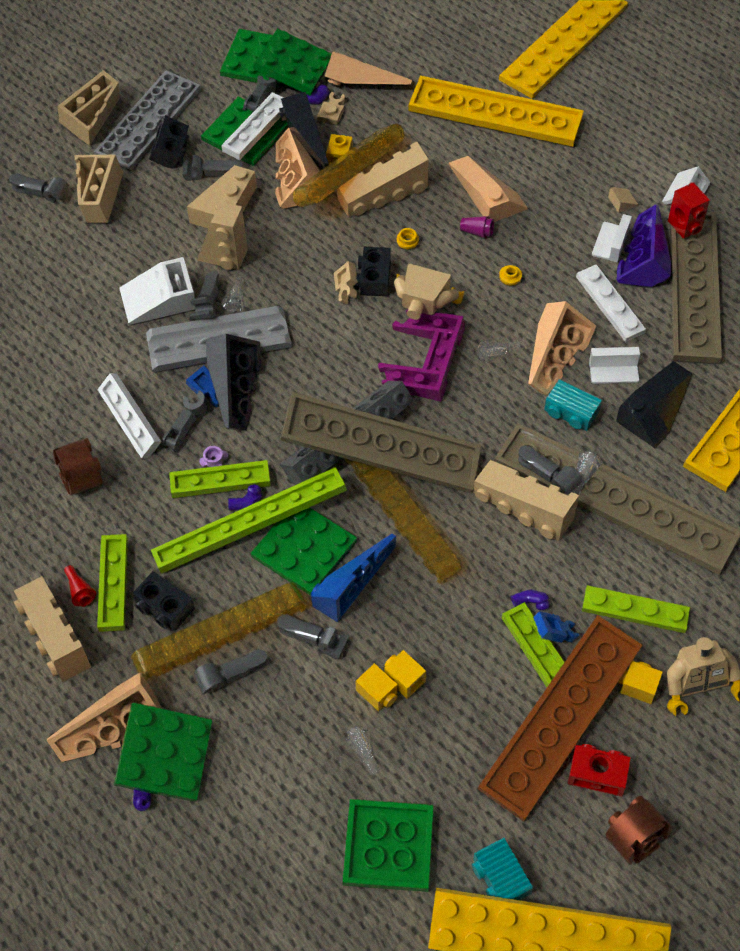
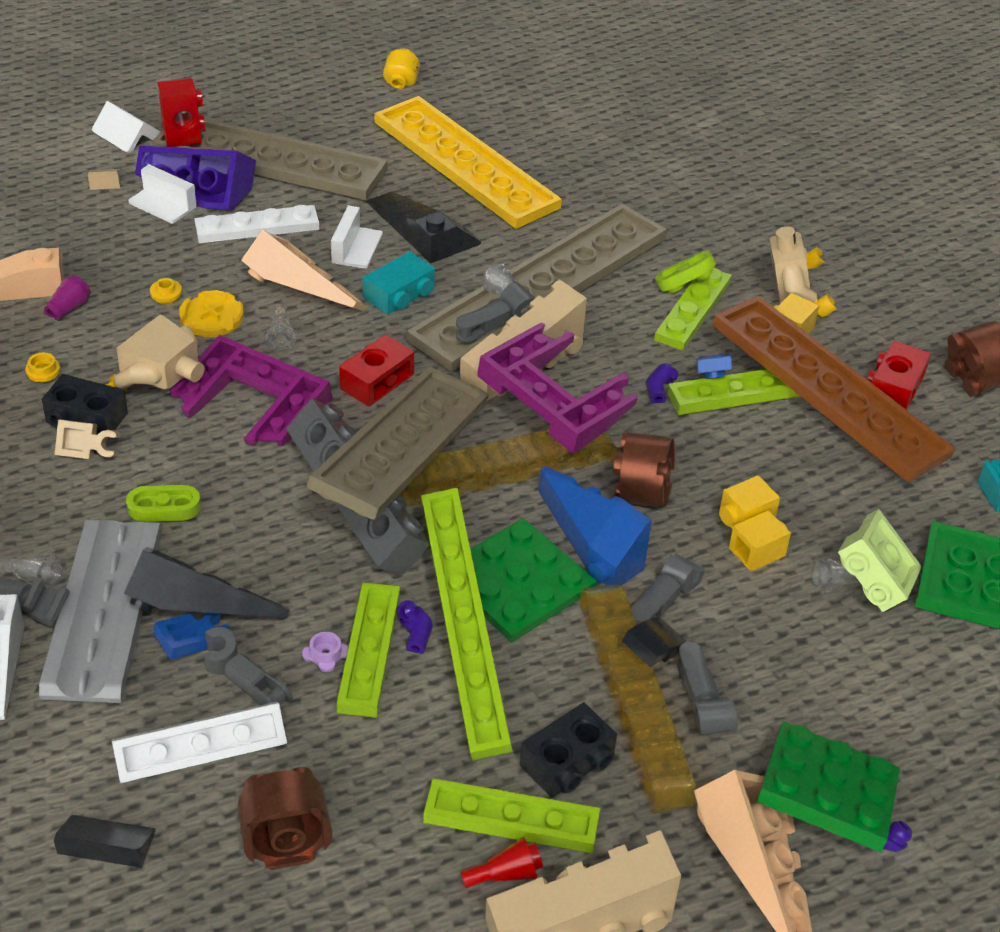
camera: 80 degrees left, 15 degrees down
none -> black slope [53,815,156,868]
none -> lime plate [126,485,201,522]
none -> yellow tile [179,290,244,337]
none -> red brick [339,334,415,407]
none -> magenta wedge [477,323,638,454]
none -> copper brick [613,432,675,507]
none -> black slope [622,617,687,668]
none -> lime plate [655,251,716,293]
none -> yellowish green plate [838,509,922,612]

